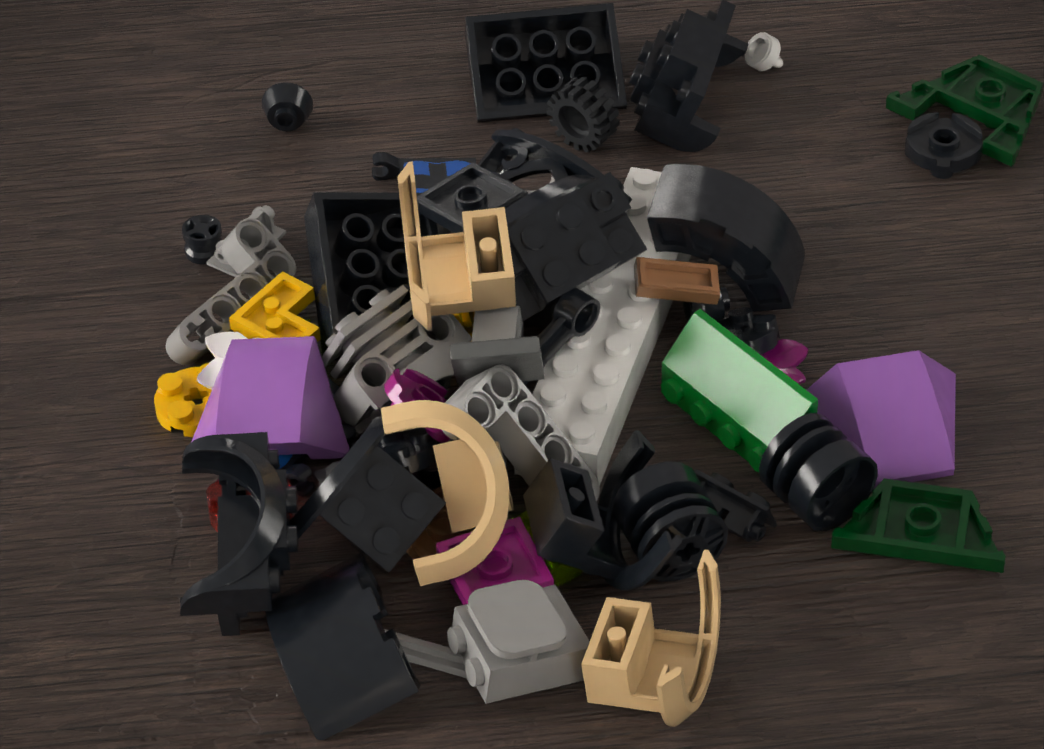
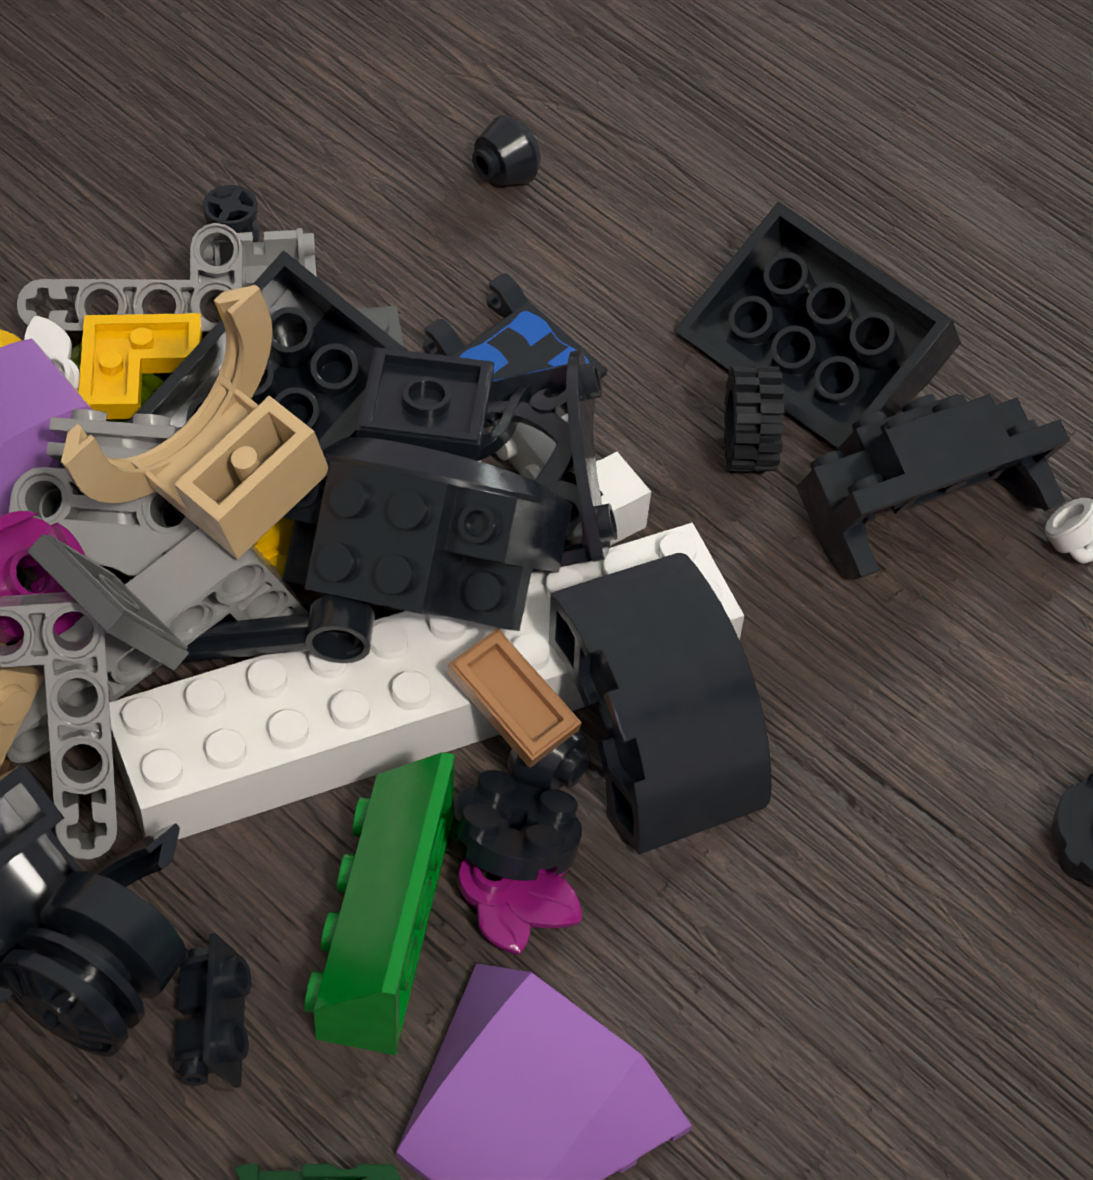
camera: 45 degrees right, 10 degrees up
black wheel [759,413,878,531] -> none

